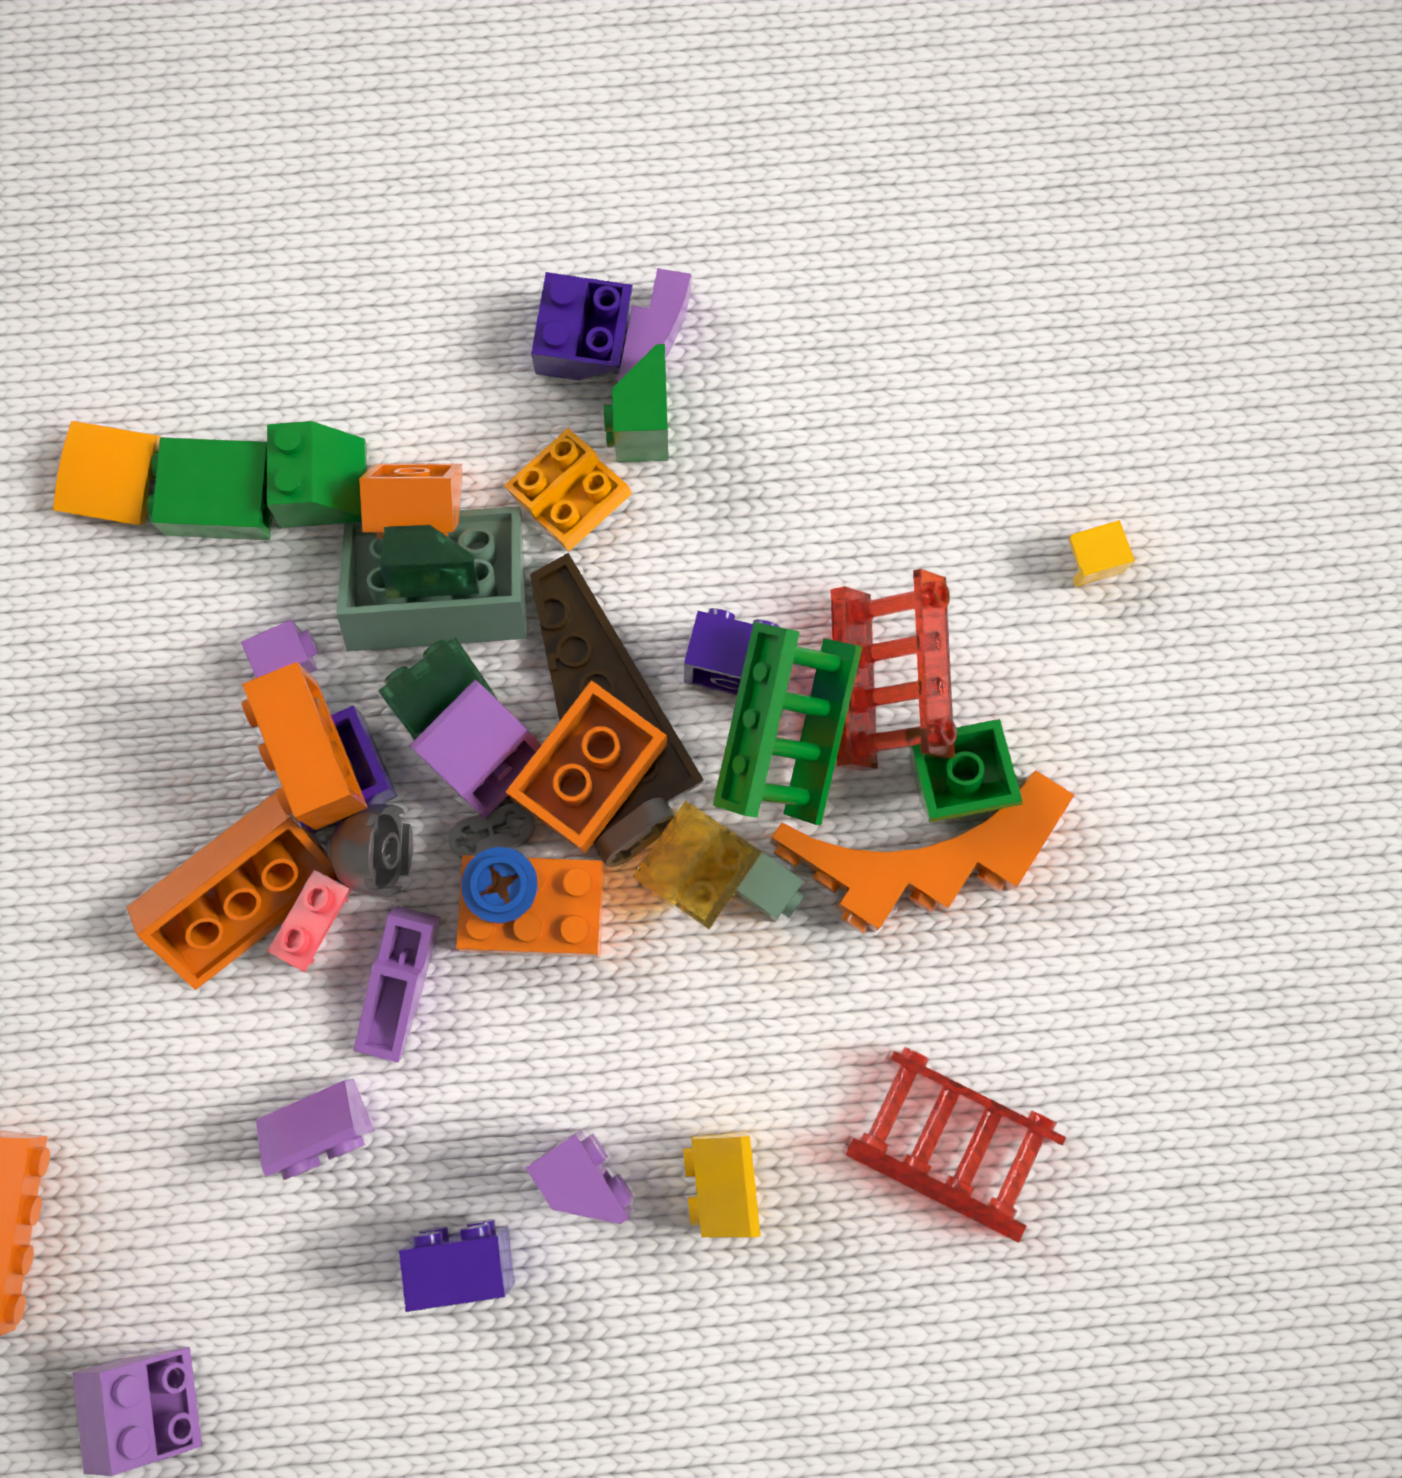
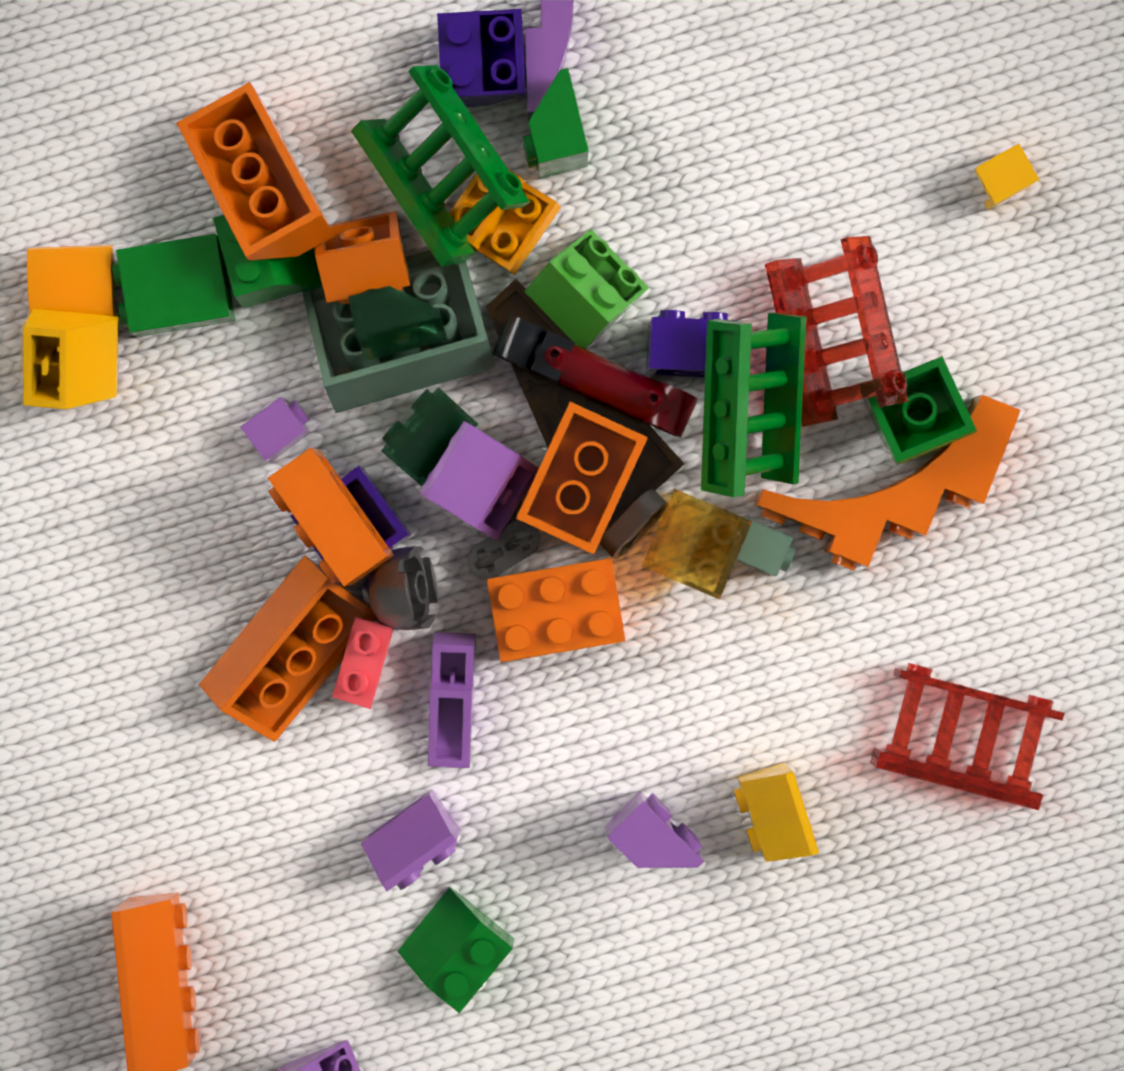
camera: 10 degrees left, 10 degrees up
dark purple brick [399,1219,515,1312] -> none
blue gear [461,847,538,924] -> none
none -> yellow slope [23,309,119,409]
none -> orange slope [176,82,335,260]
none -> green fence [351,65,530,267]
none -> green slope [397,886,514,1014]
none -> dark red piece [492,315,698,438]
none -> bright green slope [524,229,649,349]

